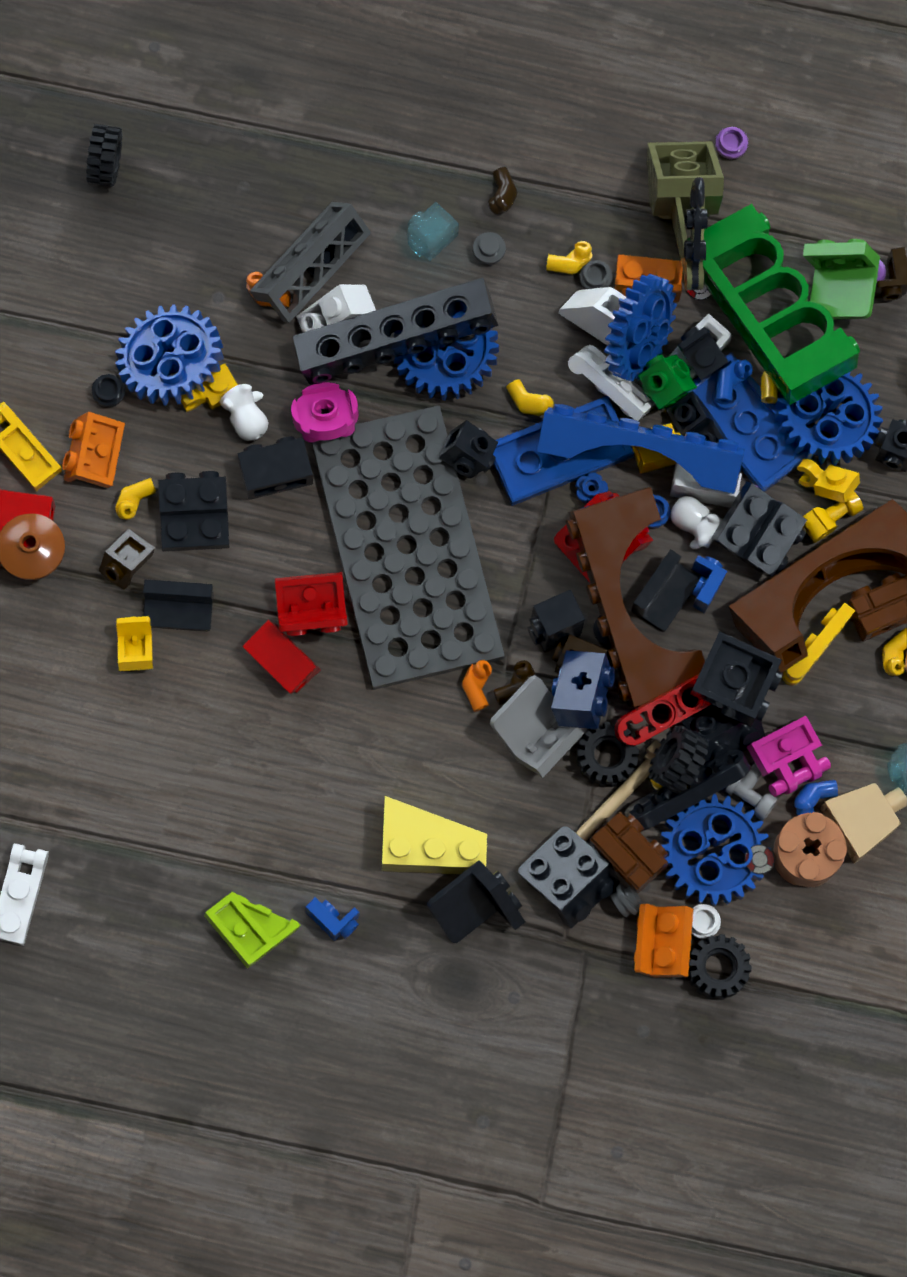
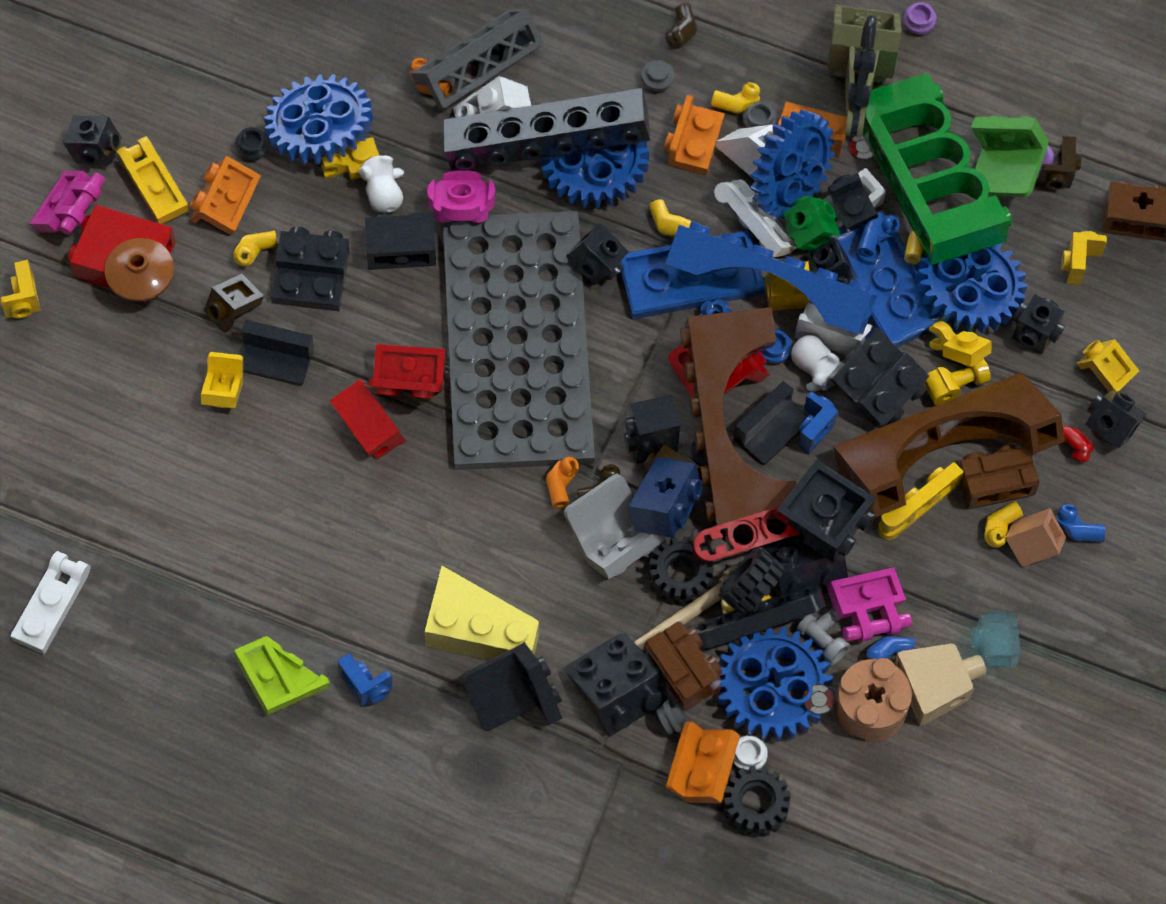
camera: 15 degrees right, 10 degrees down
clear light blue brick [407,202,459,261] -> none
none -> orange bracket [664,95,725,176]

